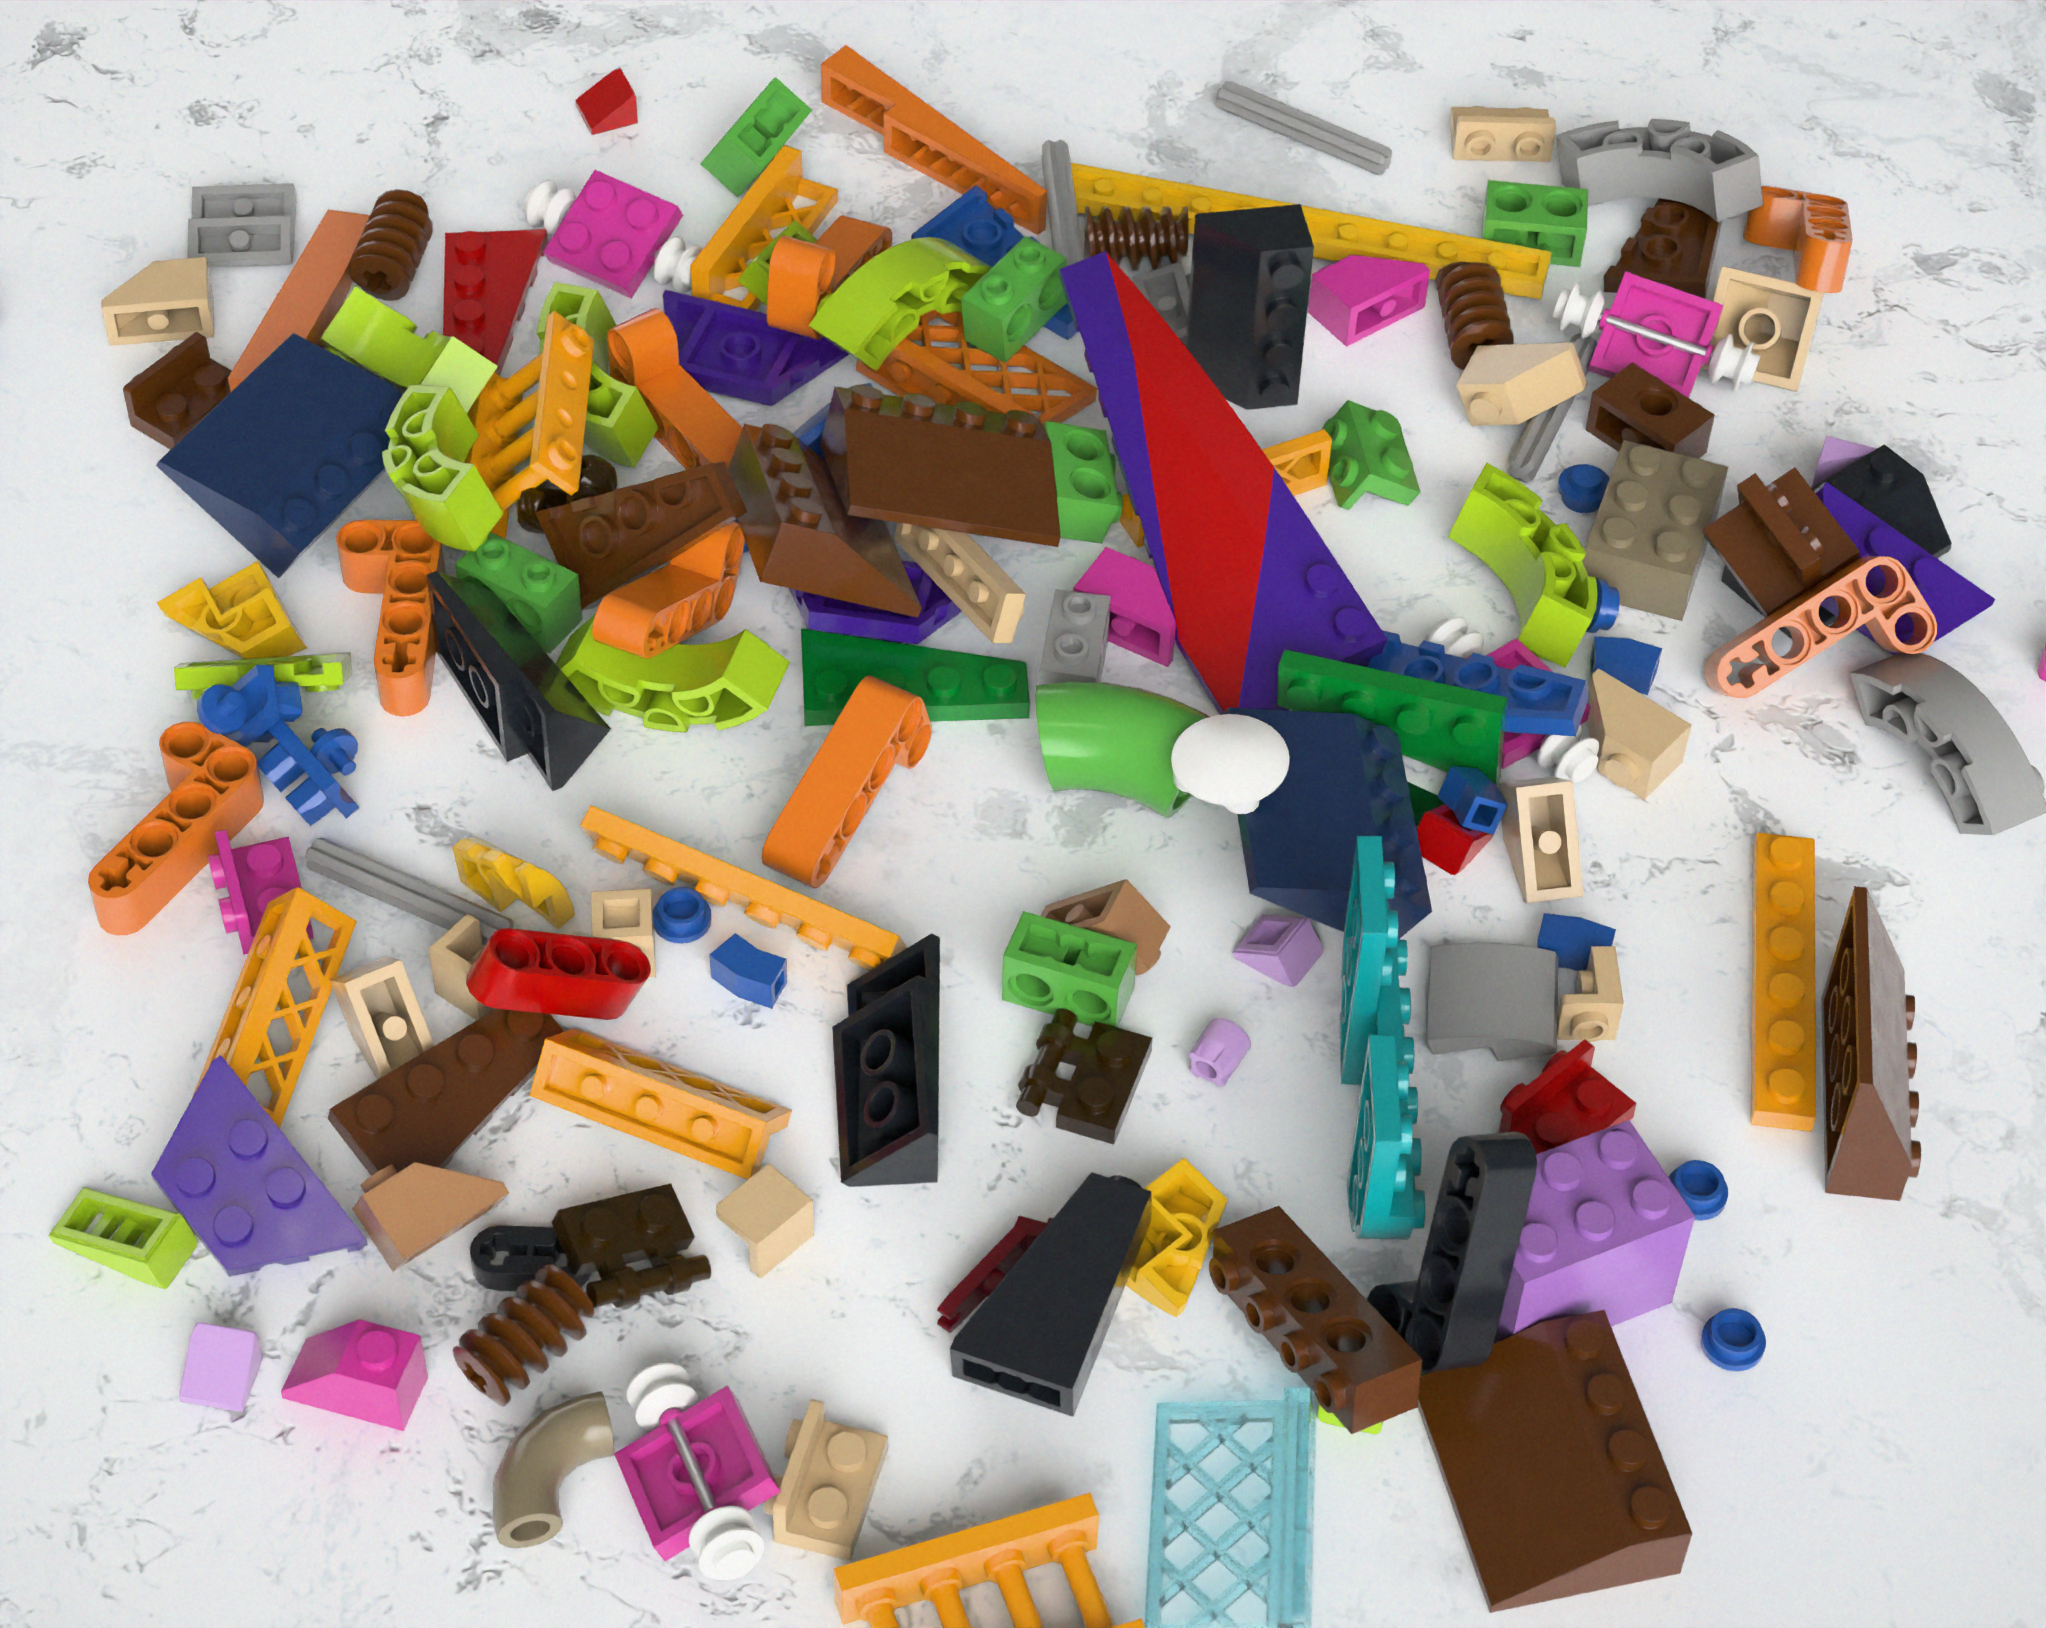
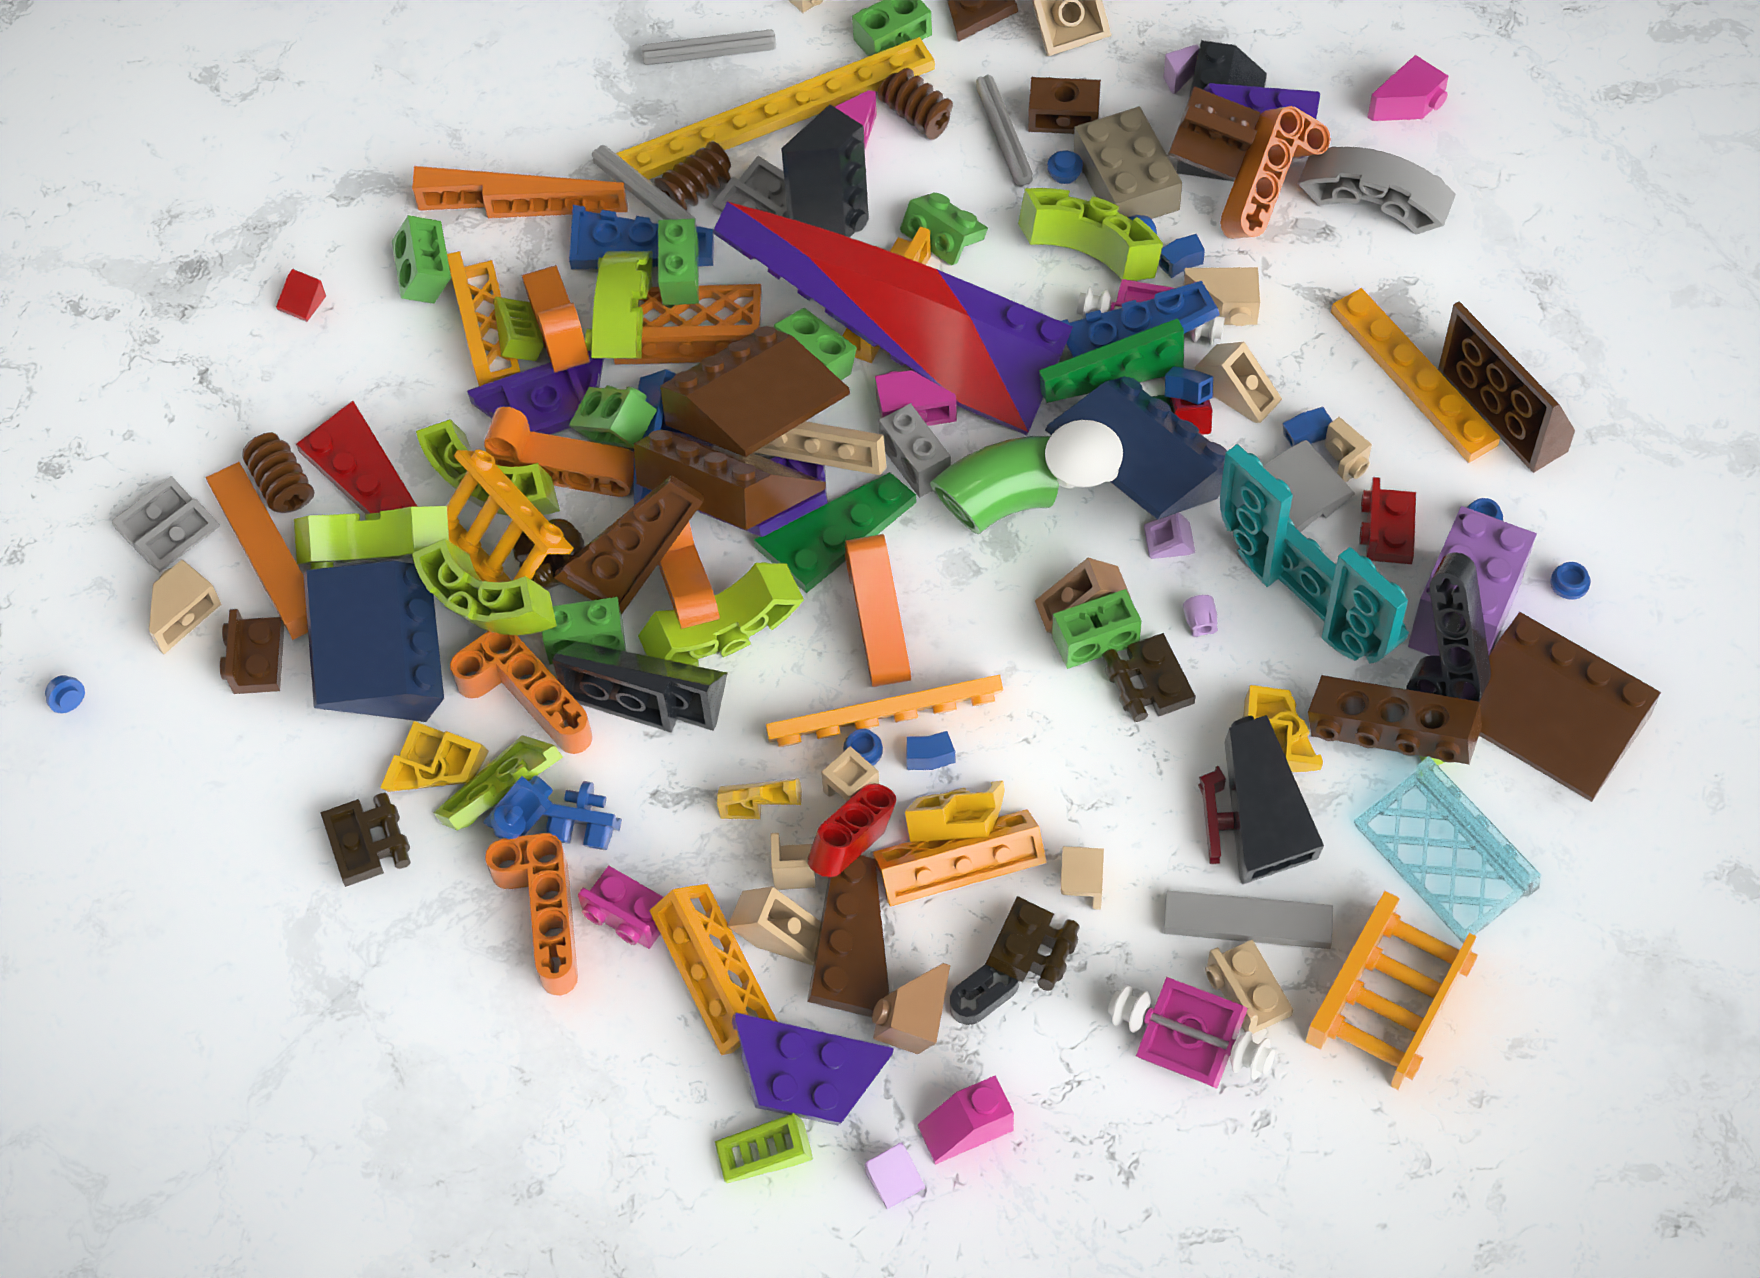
camera: 35 degrees left, 10 degrees up
light grey axle [305,838,514,946] -> none
reddish brown piece [453,1264,594,1407] -> none
dark tan cylinder [493,1391,615,1548] -> none
dark pink plate [524,170,702,299] -> none
black slope [832,933,940,1187] -> none
tan slope [1456,342,1587,426] -> none
dark pink plate [1553,272,1761,398] -> none
none -> dark brown plate [320,793,411,887]
none -> bright green brick [569,385,657,448]
none -> yellow slope [905,780,1005,842]
none -> light grey tile [1164,890,1333,949]

